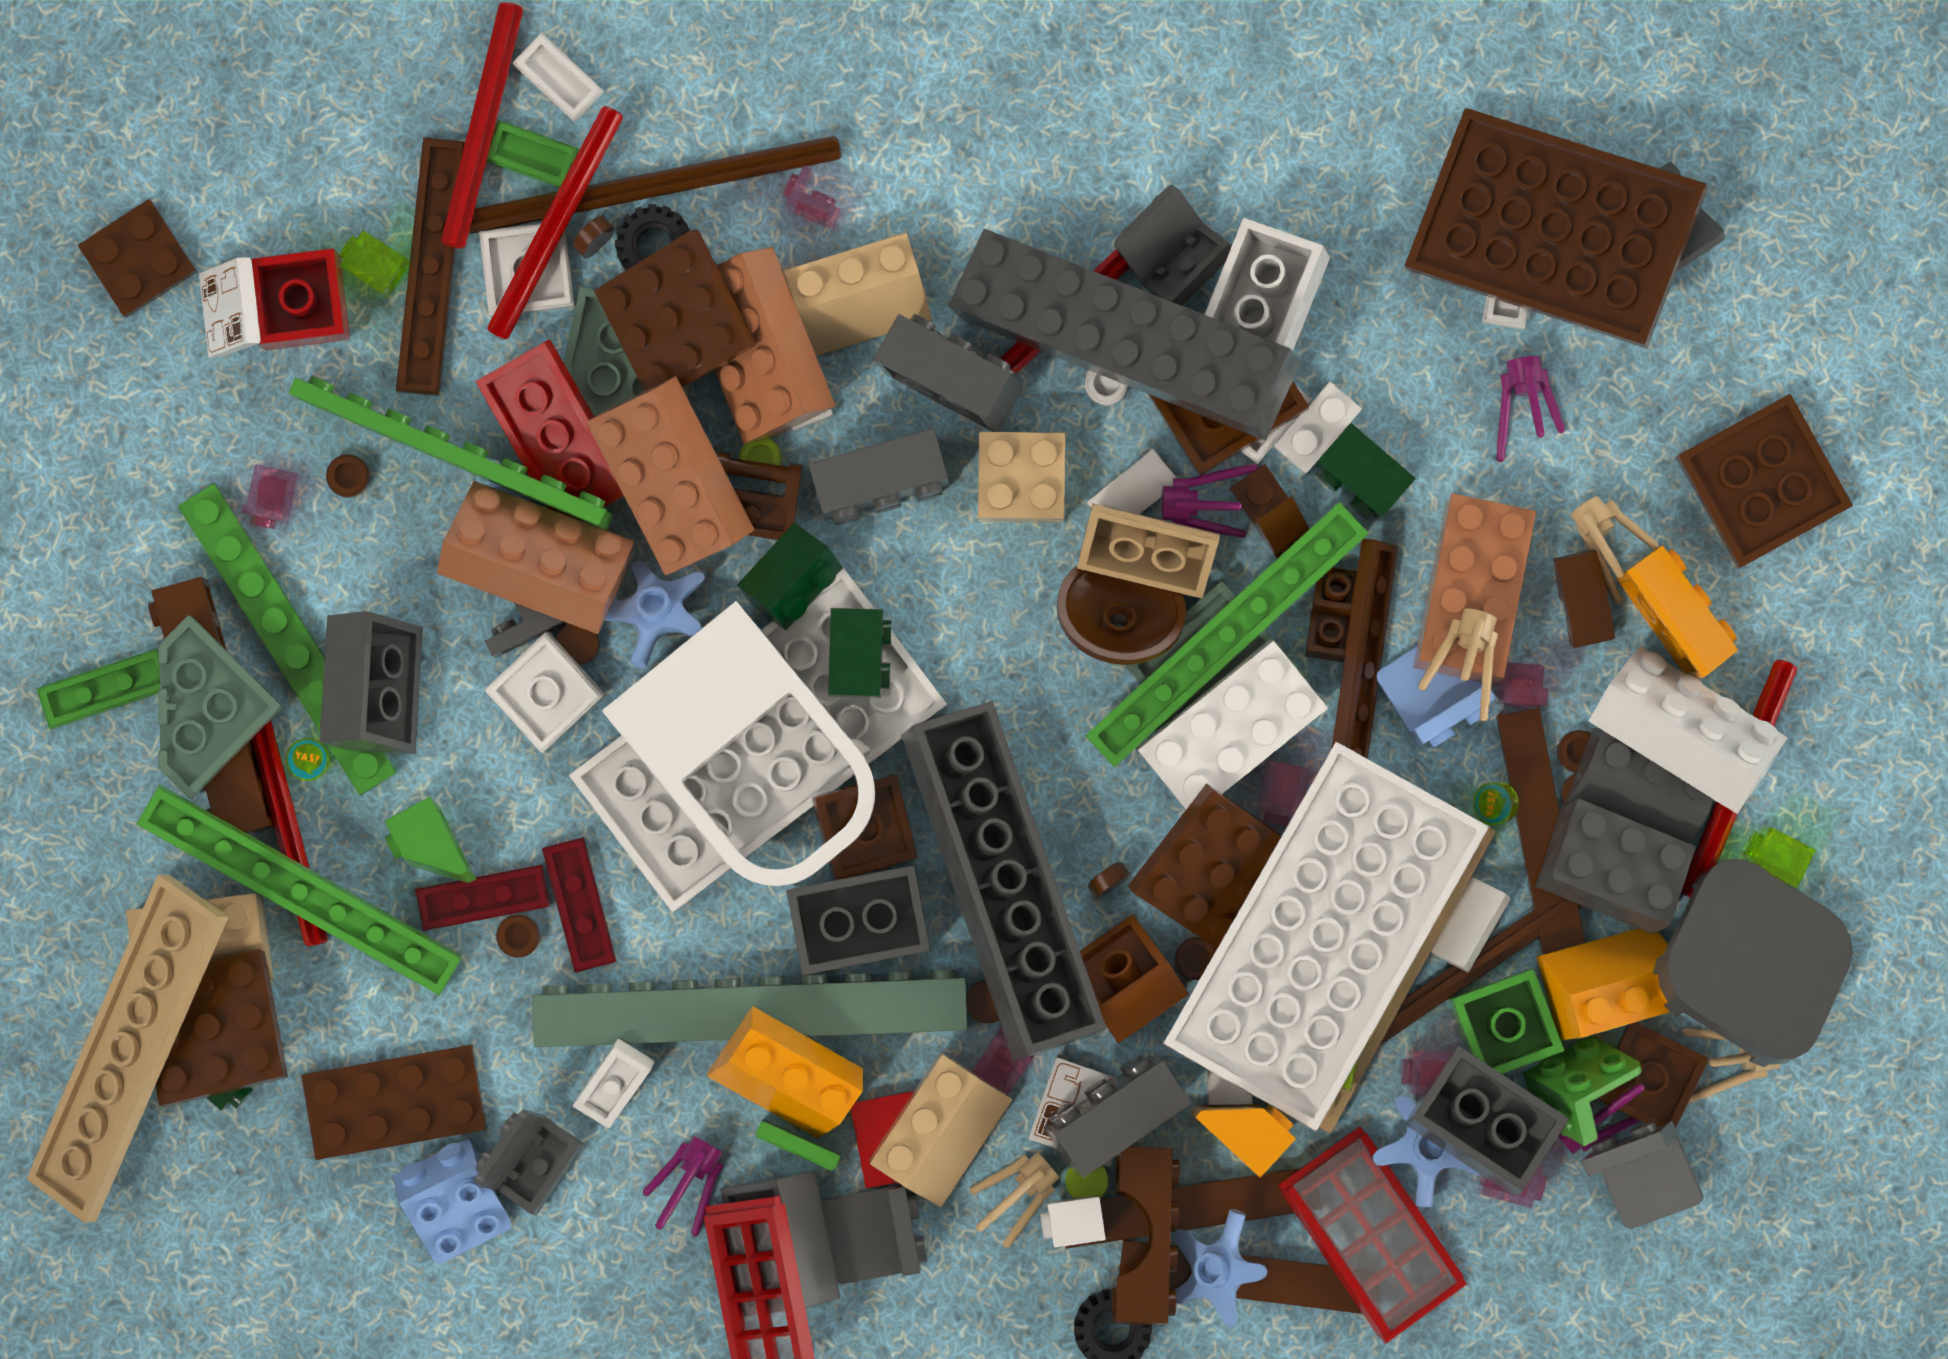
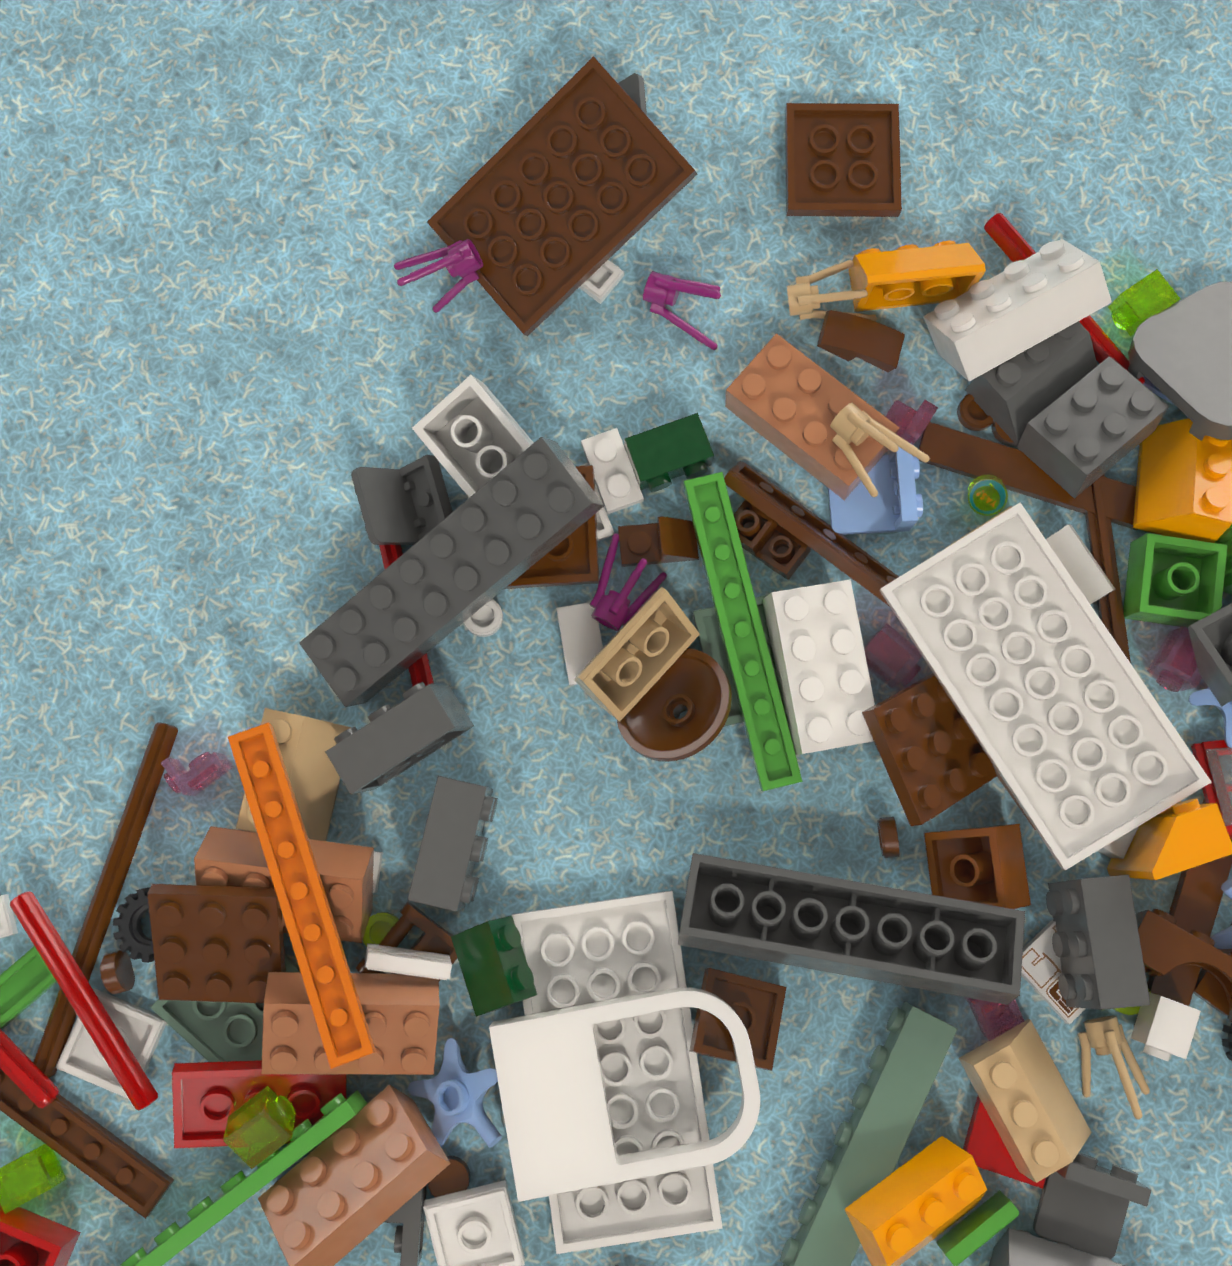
camera: 65 degrees left, 5 degrees down
dark grey brick [786,865,931,975] -> none
dark green brick [828,608,892,698] -> none
reddish brown tile [966,980,999,1023] -> none
tan brick [978,432,1065,523] -> none
reddish brown tile [1175,937,1217,980] -> none
none -> clear neon green brick [223,1086,296,1169]
none -> orange plate [228,722,376,1069]
none -> white tile [365,944,452,980]
none -> magenta plant [394,239,483,313]

